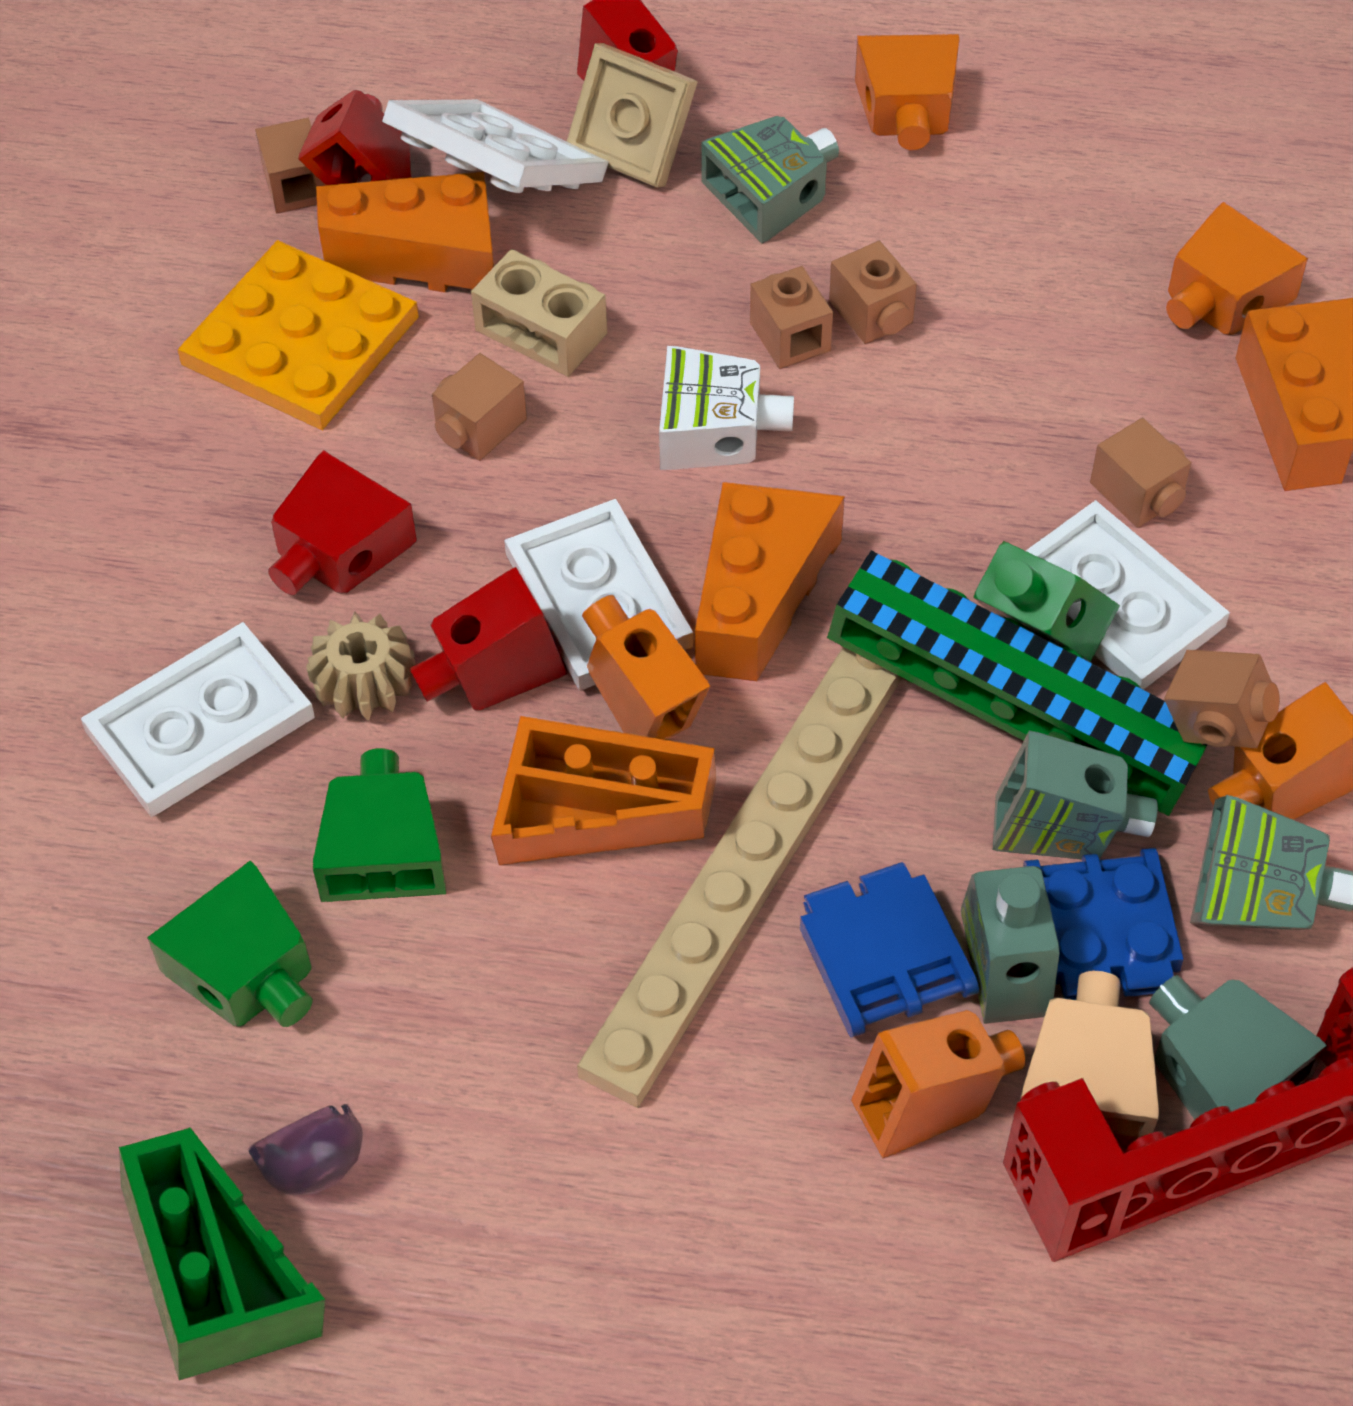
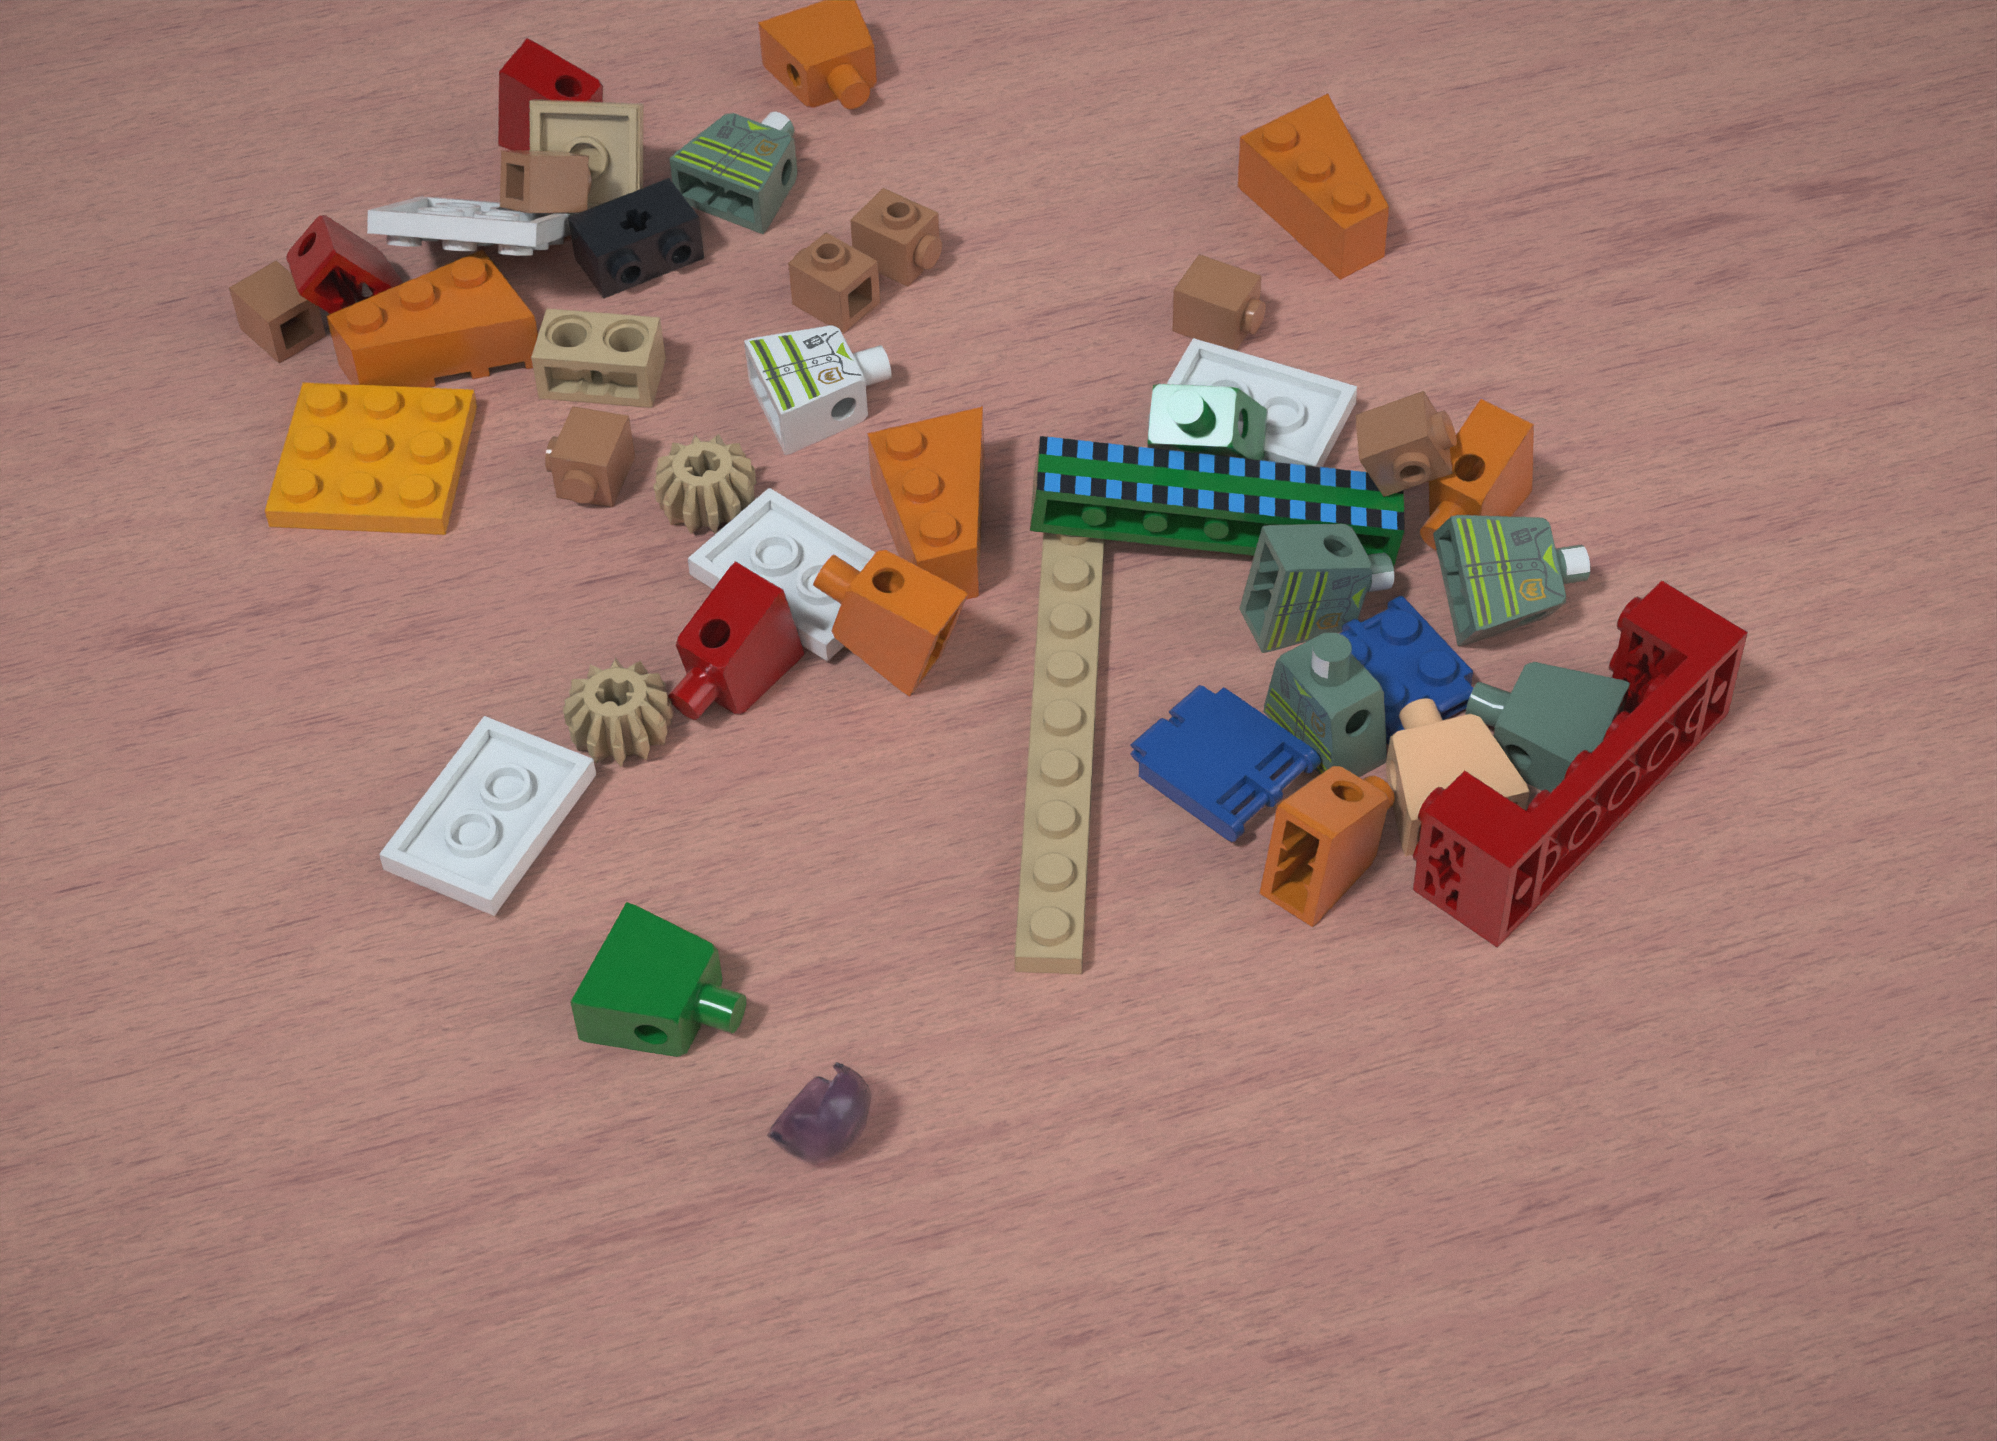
camera: 25 degrees left, 5 degrees down
green wedge [119,1127,325,1381] -> none
red torso [268,450,417,596] -> none
green torso [313,748,446,902] -> none
orange wedge [491,716,716,865] -> none
orange torso [1166,202,1308,335] -> none
none -> nougat brick [500,150,592,213]
none -> black brick [568,178,704,299]
none -> tan gear [654,434,756,534]

